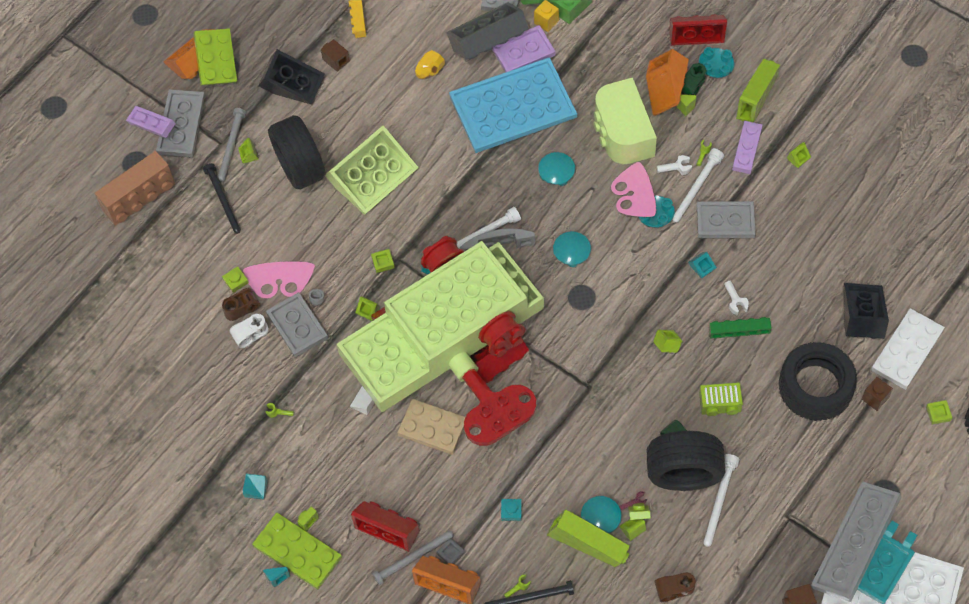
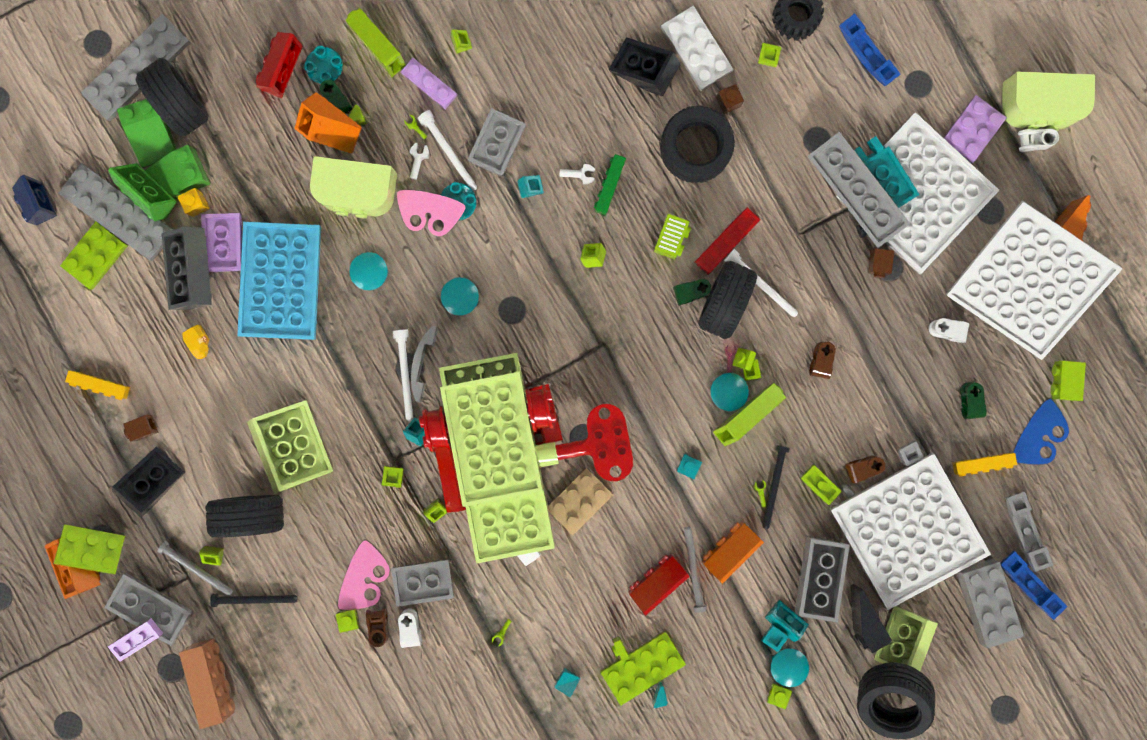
camera: 70 degrees left, 25 degrees up
light grey hinge [309,289,324,306] -> none
flat silver tile [437,538,465,564] -> none
none -> red tile [694,207,761,275]

